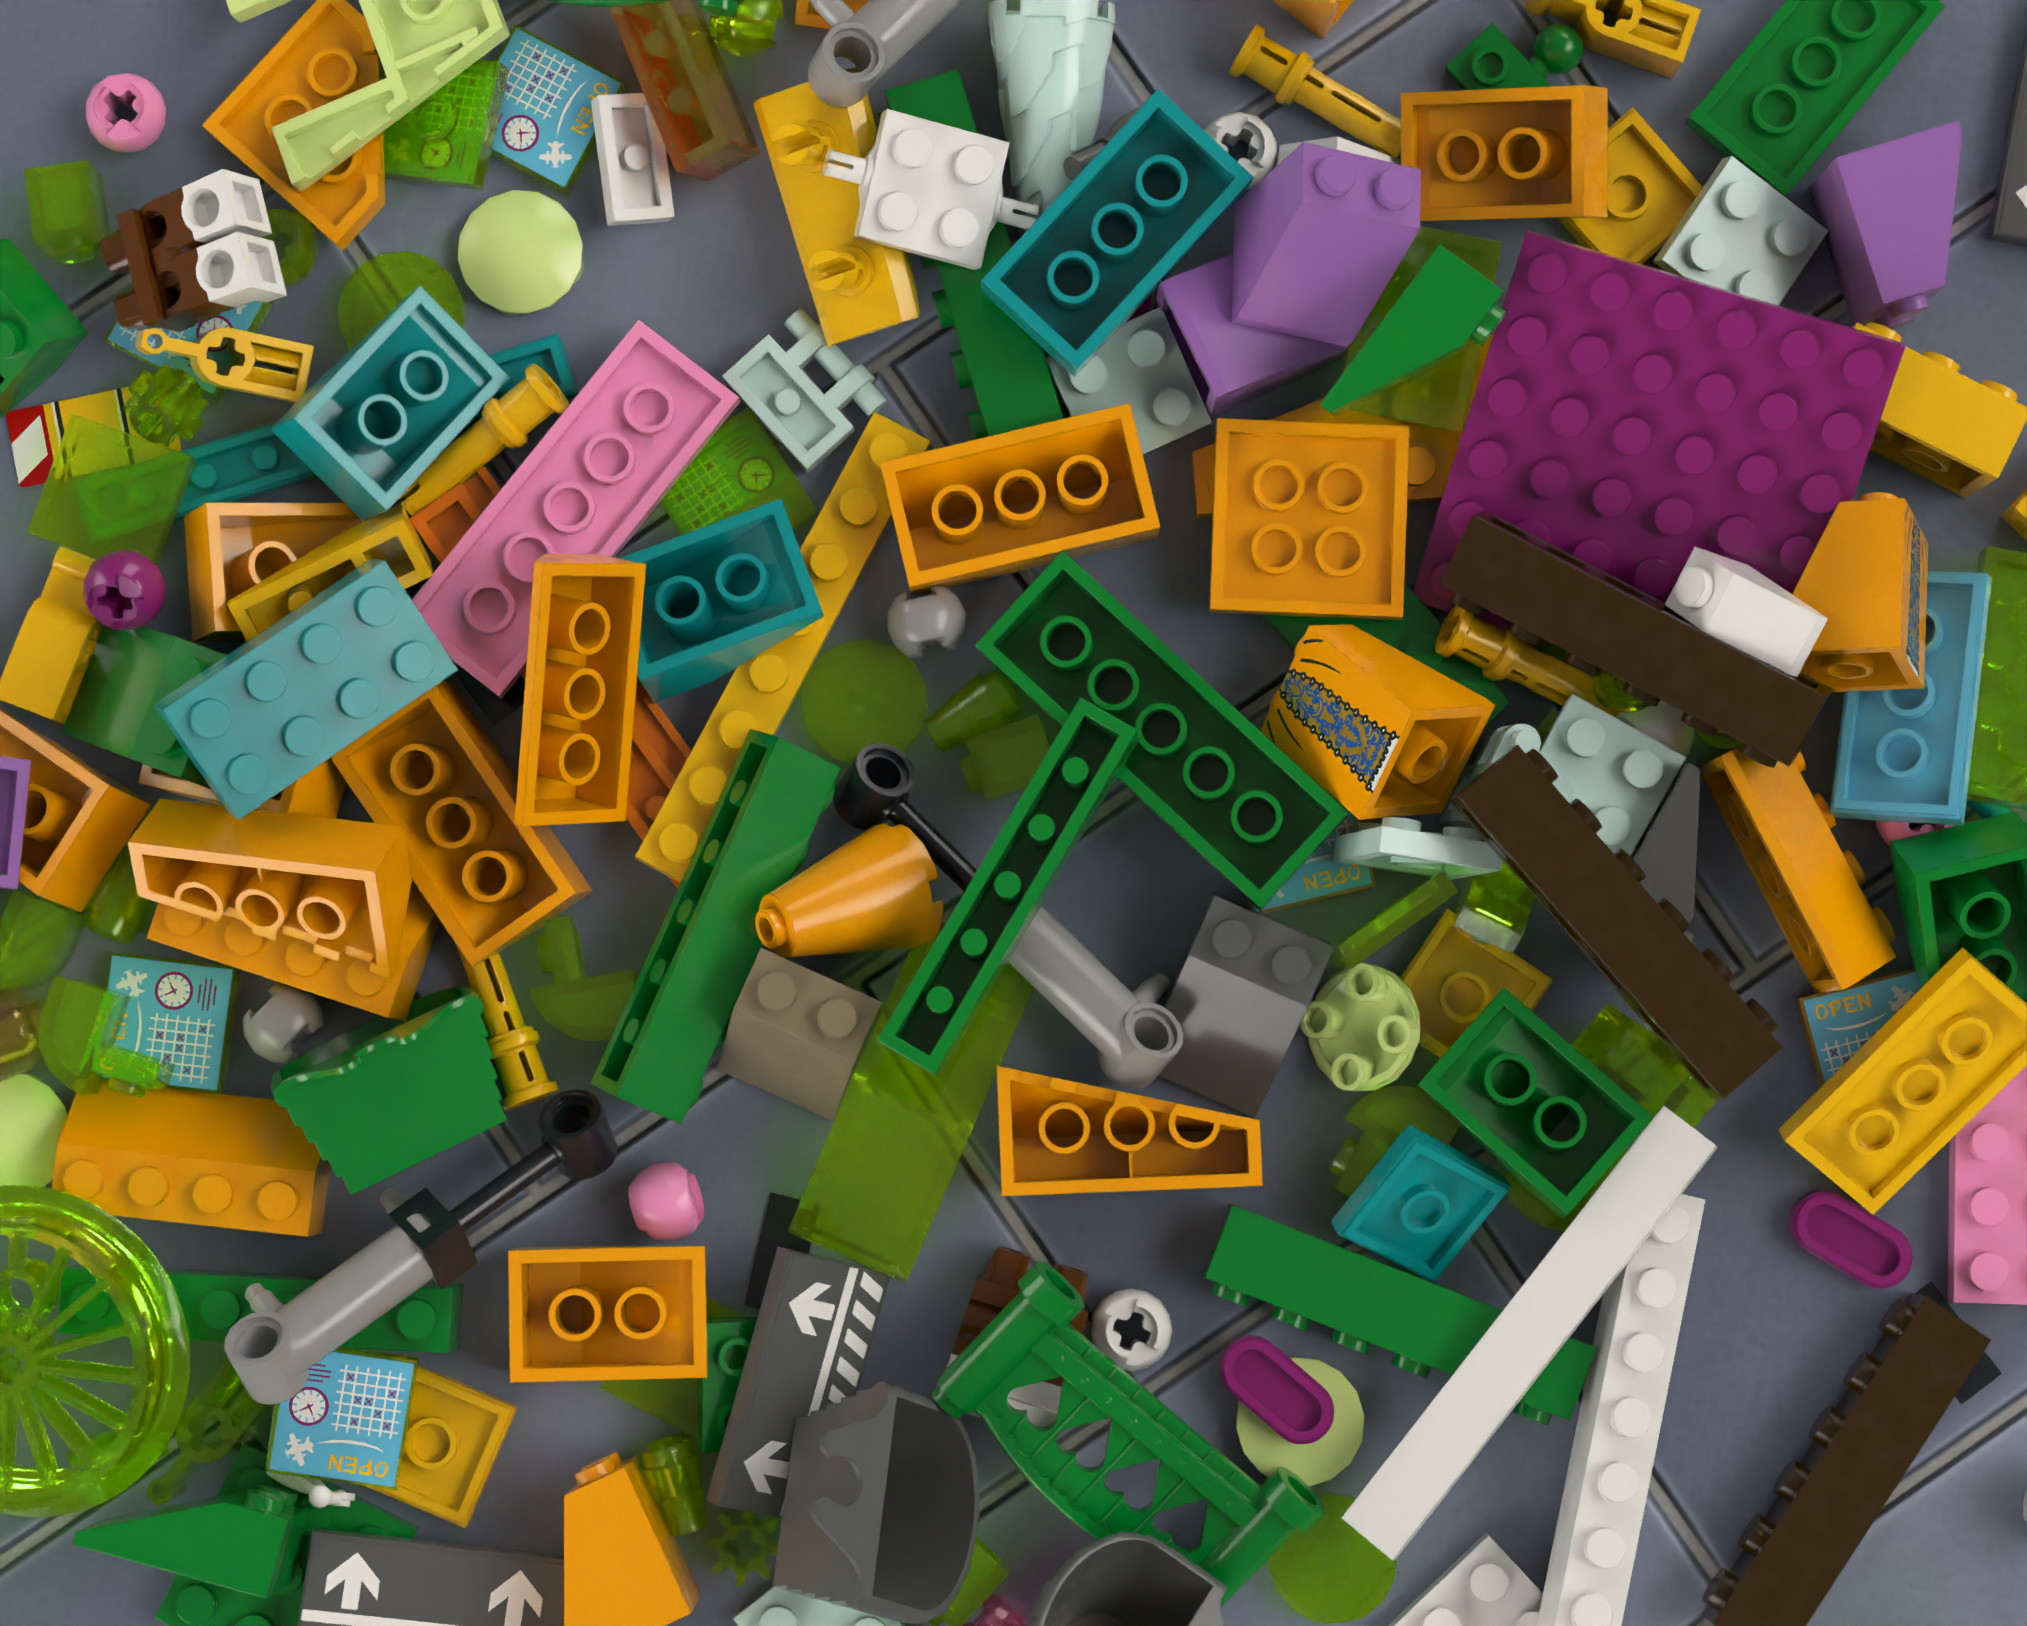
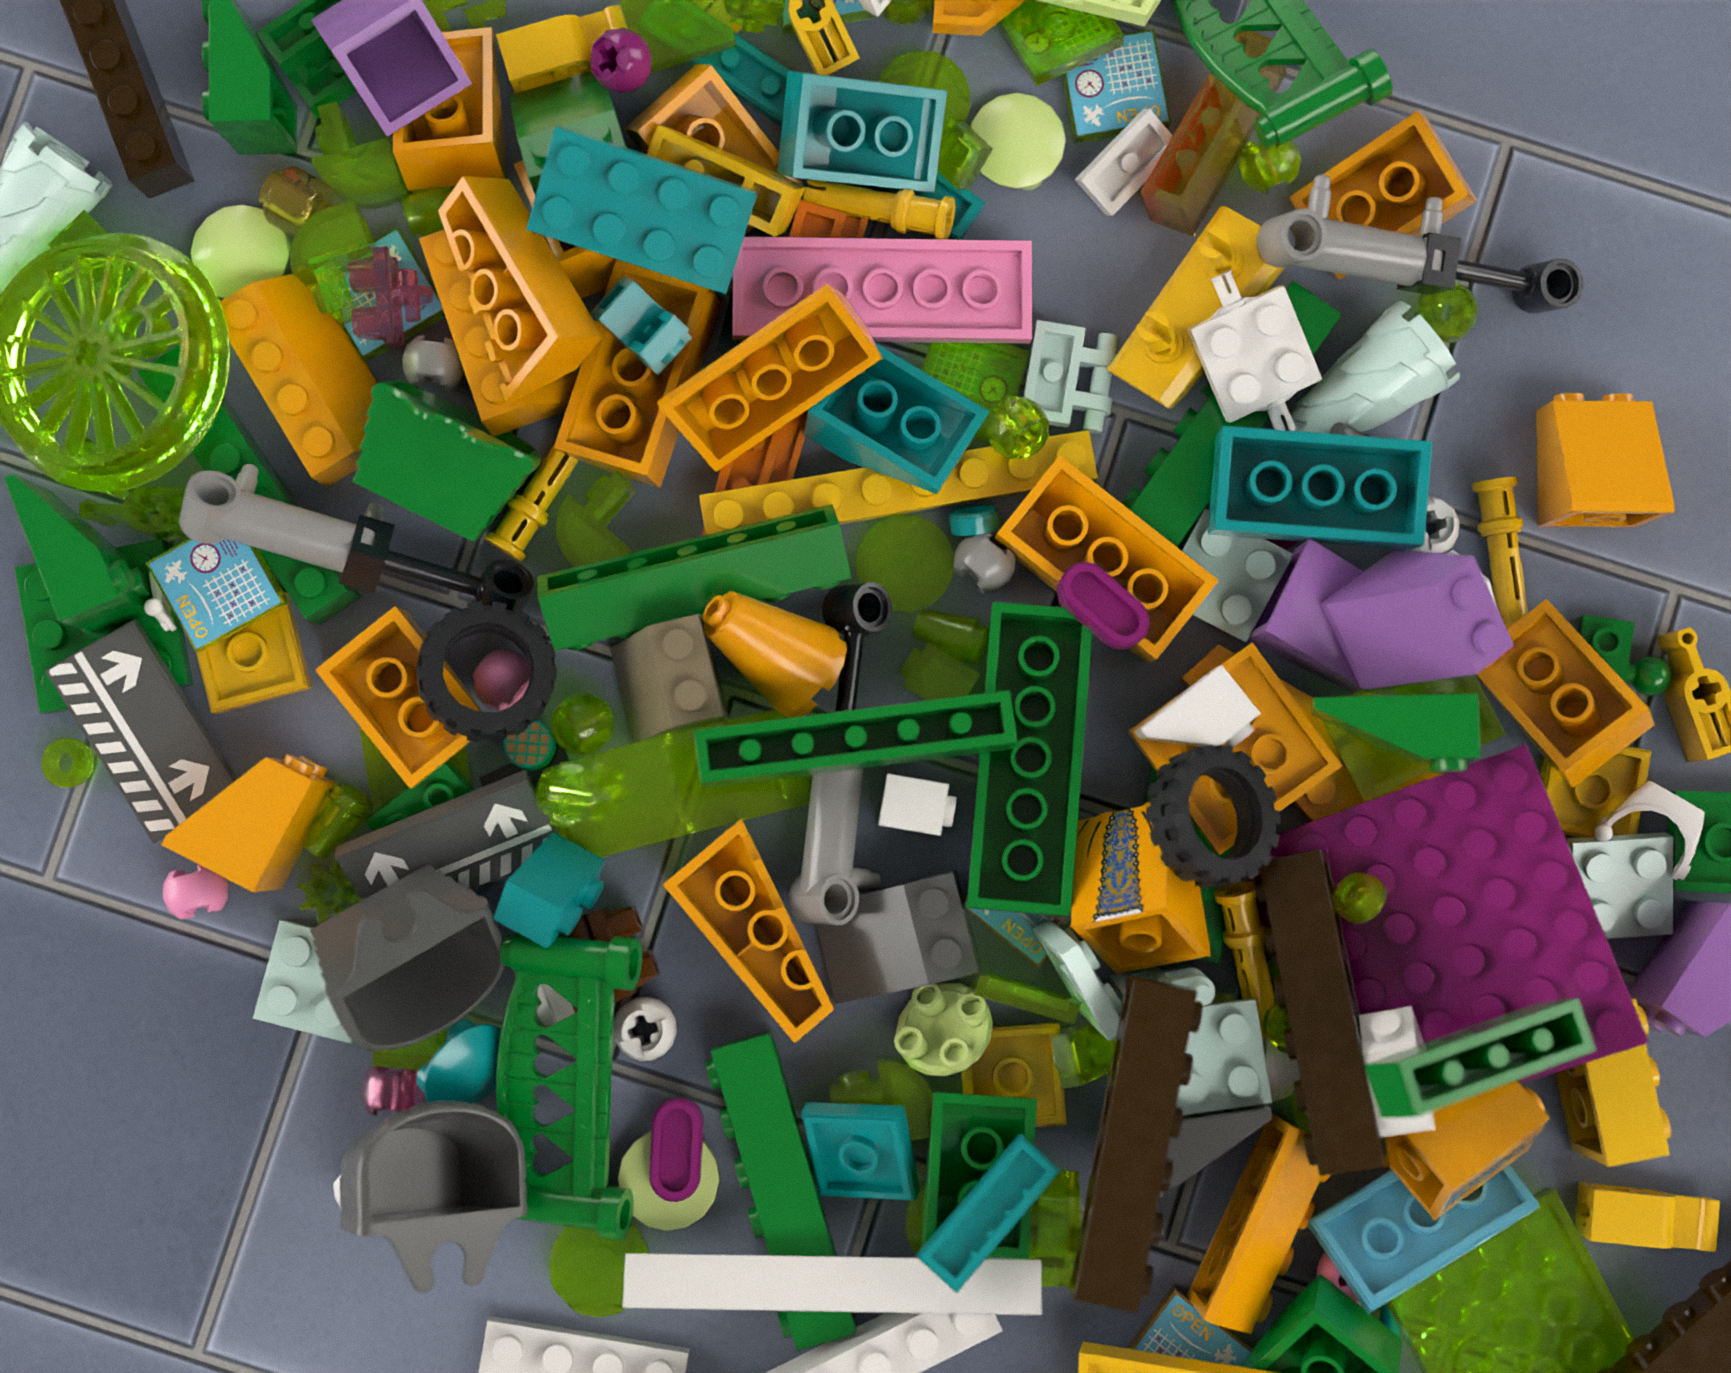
camera: 50 degrees right, 0 degrees up
none -> clear pink hips [348,246,433,348]
none -> black tyre [416,601,557,742]
none -> teal dish [416,1019,501,1104]
none -> teal piece [493,832,606,948]
none -> tile [503,720,556,771]
none -> clear neon green gear [535,762,598,828]
none -> clear neon green piece [551,692,614,756]
none -> teal brick [590,276,693,375]
none -> white brick [878,774,956,836]
none -> teal plate [916,1134,1061,1294]
none -> clear neon green plate [937,118,993,190]
none -> teal tile [949,504,1000,536]
none -> clear neon green piece [986,396,1049,459]
none -> magenta tile [1057,562,1149,650]
none -> white slope [1134,665,1261,748]
none -> black tyre [1146,745,1280,888]
none -> clear neon green plate [1334,872,1386,924]
none -> green brick [1364,998,1596,1118]
none -> white helmet [1594,781,1705,880]

